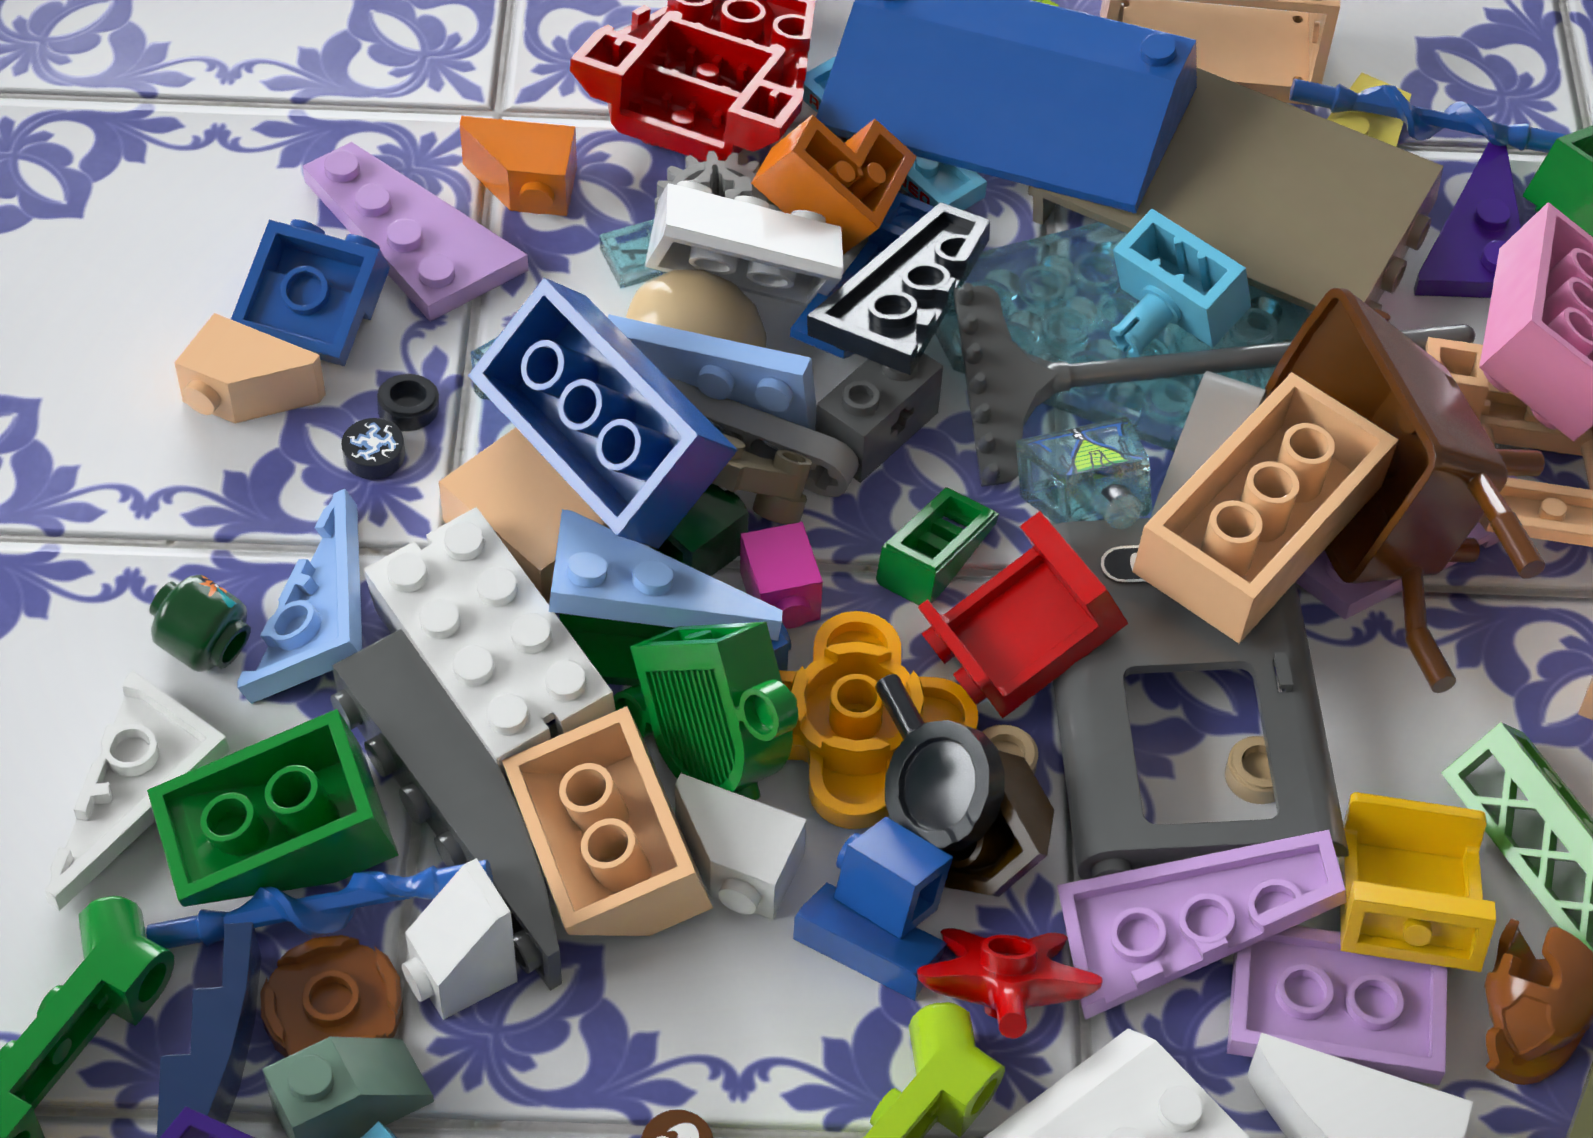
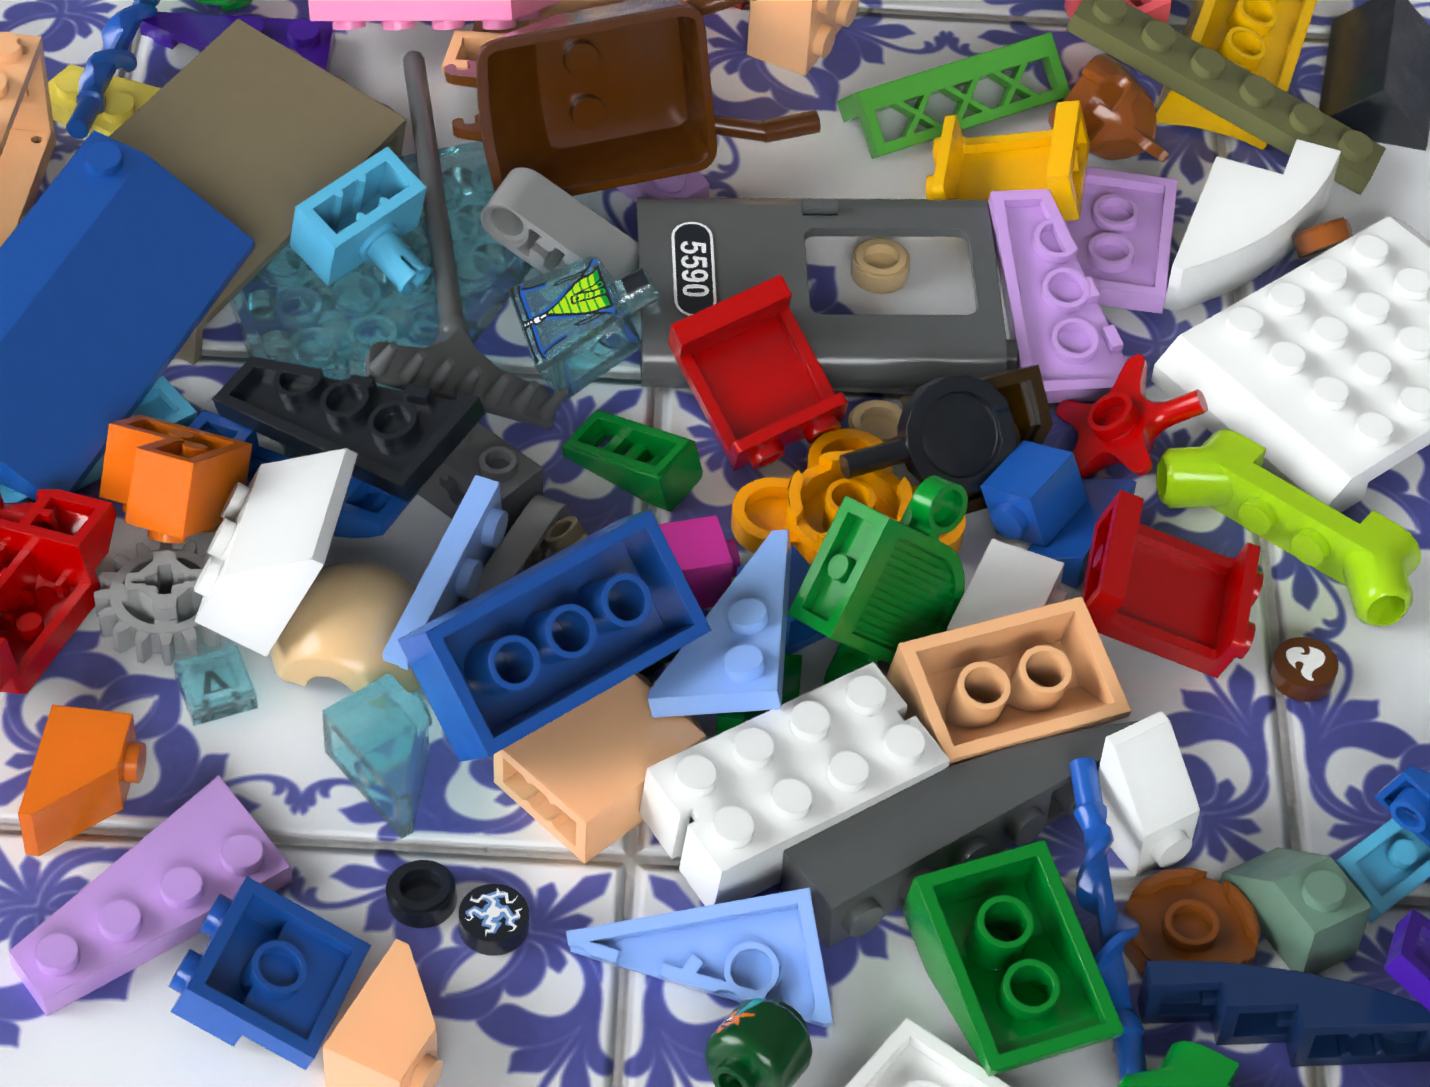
camera: 90 degrees left, 5 degrees down
light nougat brick [1132,372,1398,644] -> none
none -> red panel [1081,489,1264,678]

